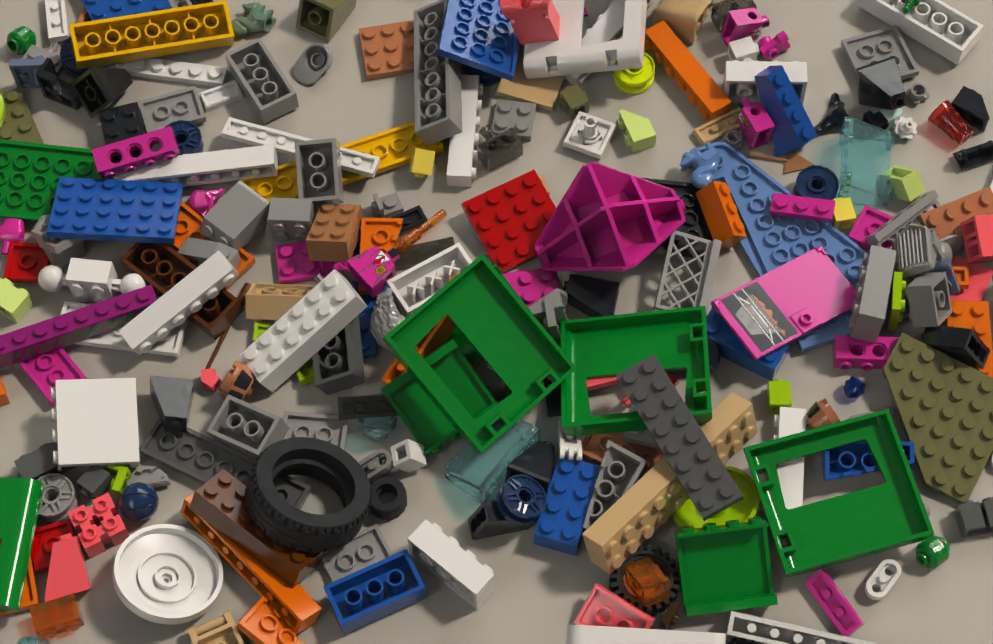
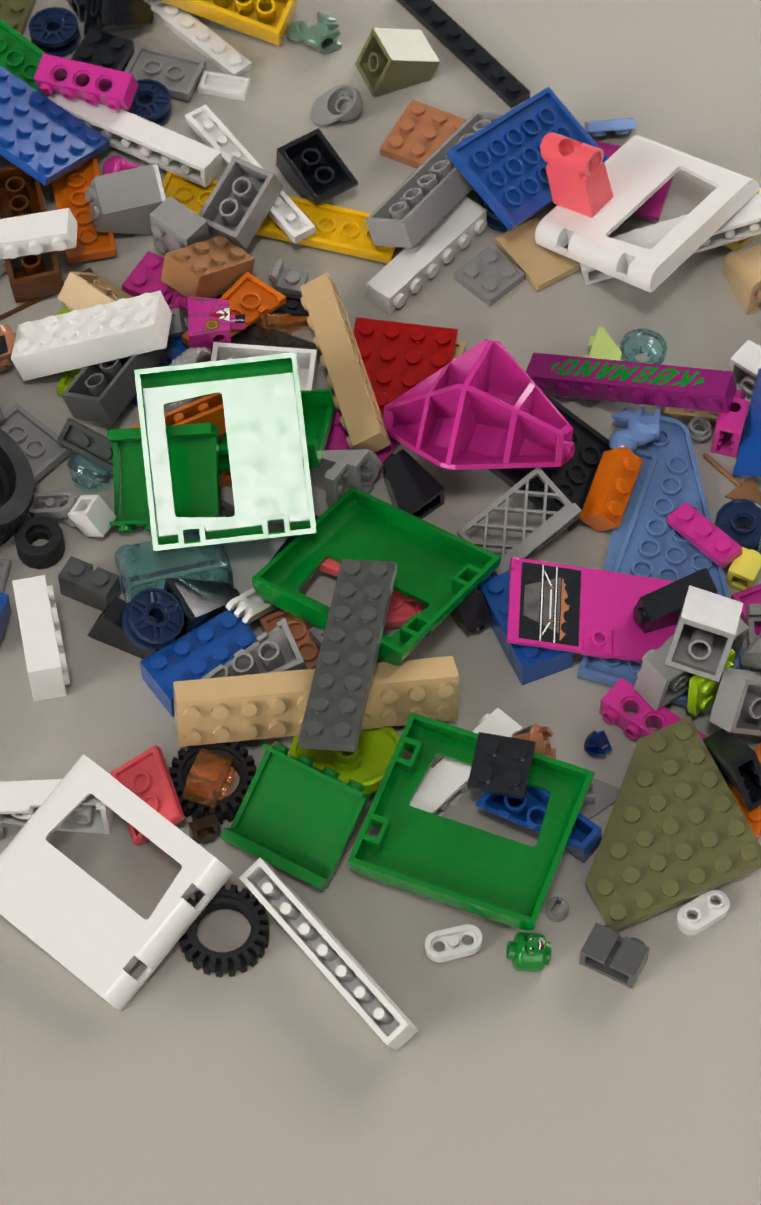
camera: 35 degrees right, 5 degrees down
light grey slope [178,237,241,271] -> none
light grey brick [225,38,299,124] -> none
light yellow brick [409,148,436,179] -> none
clear smoke brick [477,125,523,172] -> none
olive brick [558,84,589,120] -> none
white plate [563,111,616,160] -> none
neon yellow wheel [613,52,655,94] -> none
orange brick [644,20,732,122] -> none
lime brick [766,379,792,414] -> none
dark pink plate [804,569,865,637] -> none
none -> dark blue wheel [28,7,81,57]
none -> dark grey piece [58,556,122,611]
none -> black slope [276,128,358,206]
none -> tan brick [300,273,391,453]
none -> black plate [467,732,536,800]
none -> magenta brick [526,352,737,413]
none -> clear light blue piece [620,328,667,365]
none -> black slope [633,568,718,634]
none -> light grey slope [664,585,743,682]

